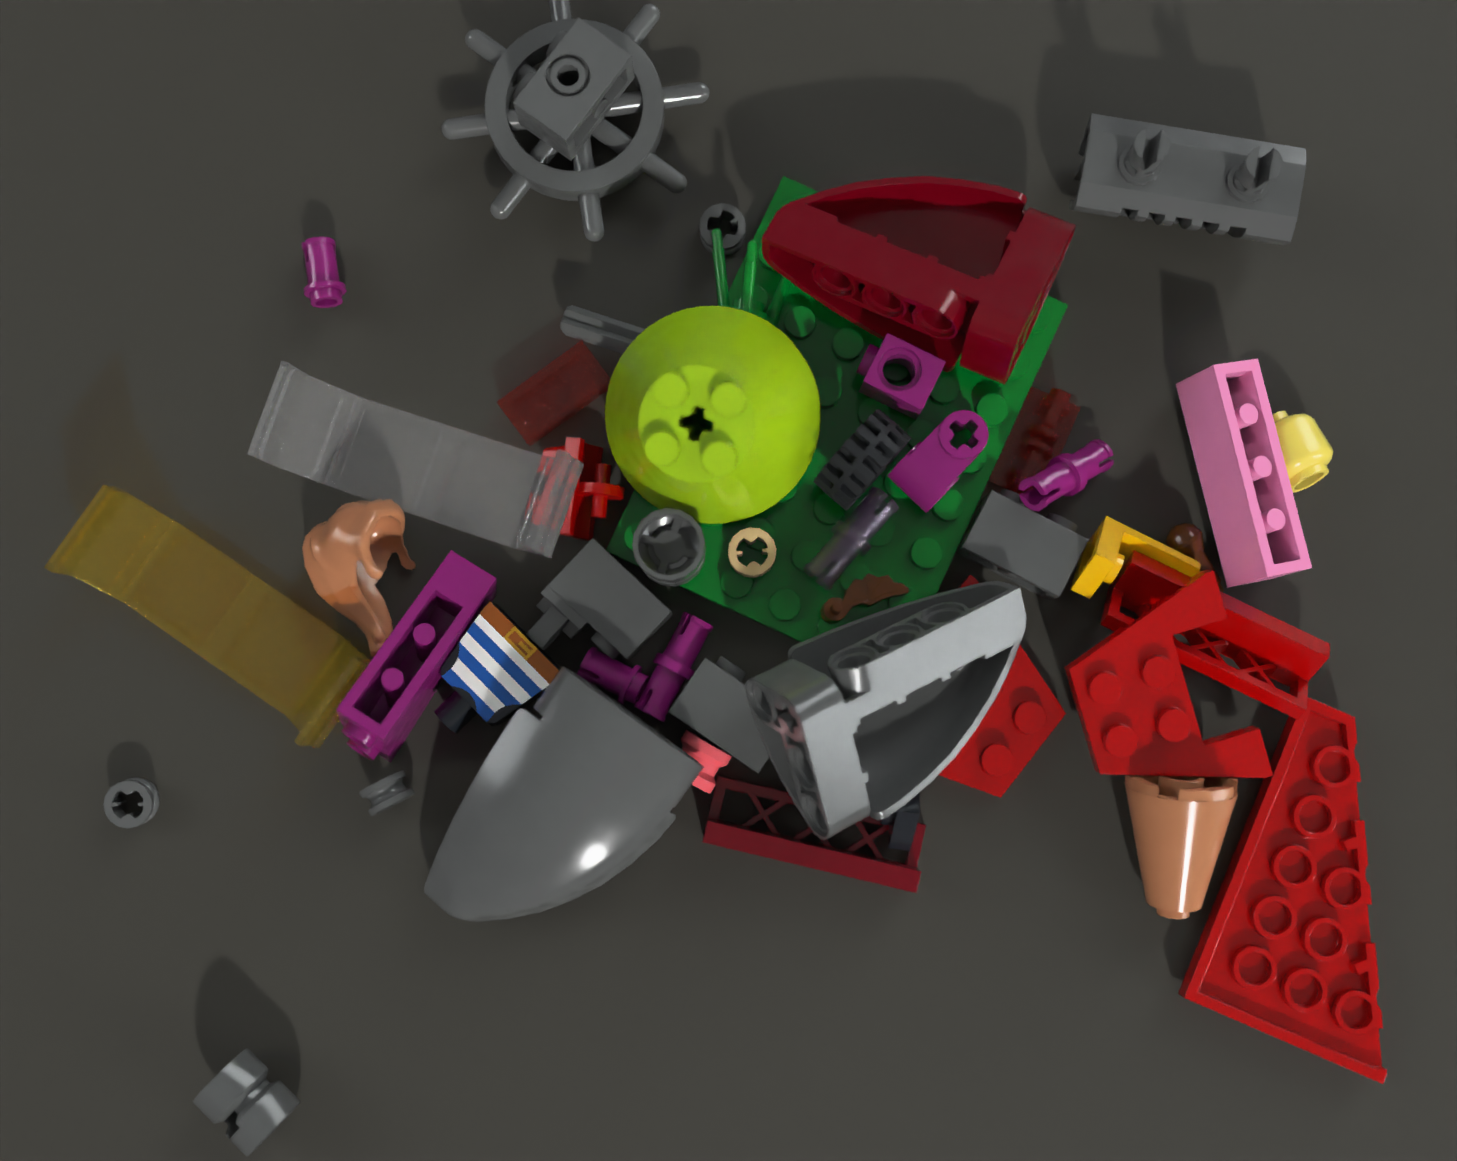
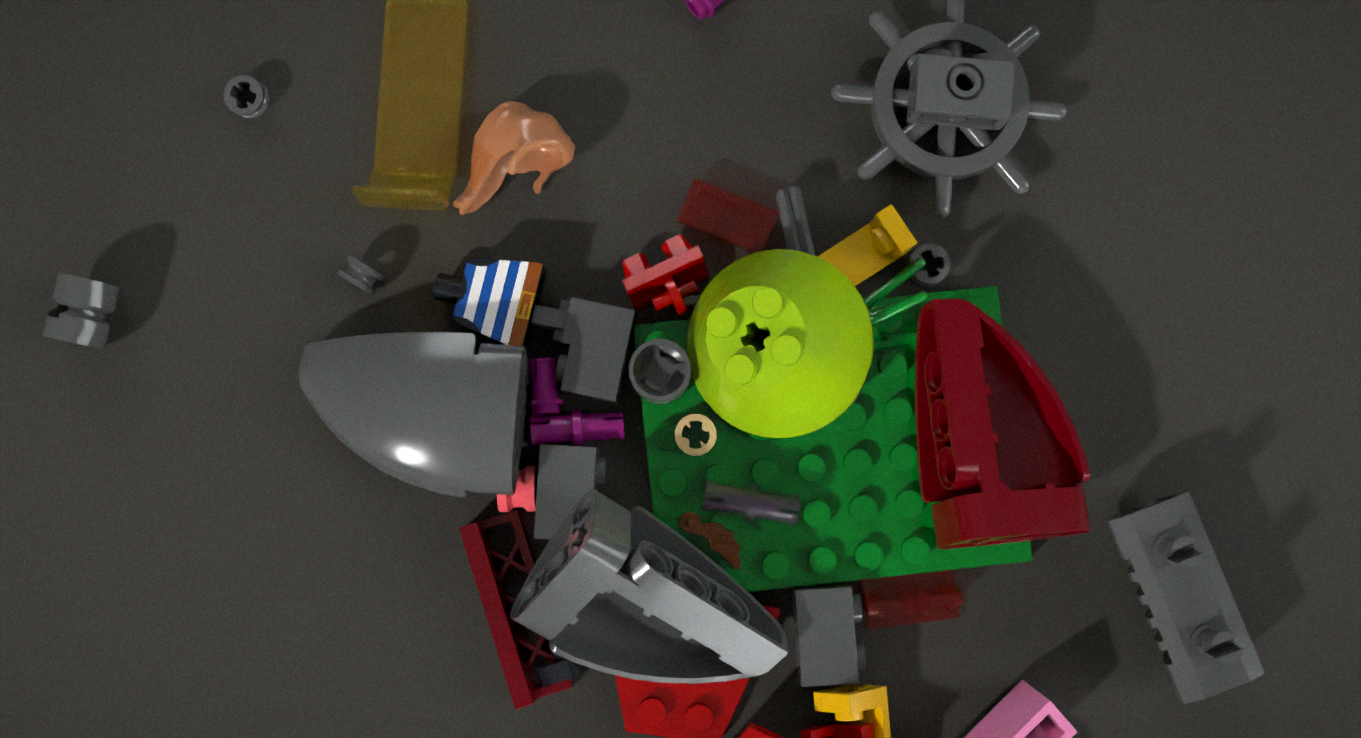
camera: 60 degrees right, 0 degrees up
clear windscreen [247,361,584,558] -> none
magenta slope [336,550,497,762] -> none
black tyre [813,409,911,511] -> none
magenta brick [856,333,946,420] -> none
magenta piece [887,410,989,513] -> none
magenta pin [1019,439,1114,511] -> none
none -> yellow bracket [817,204,918,287]

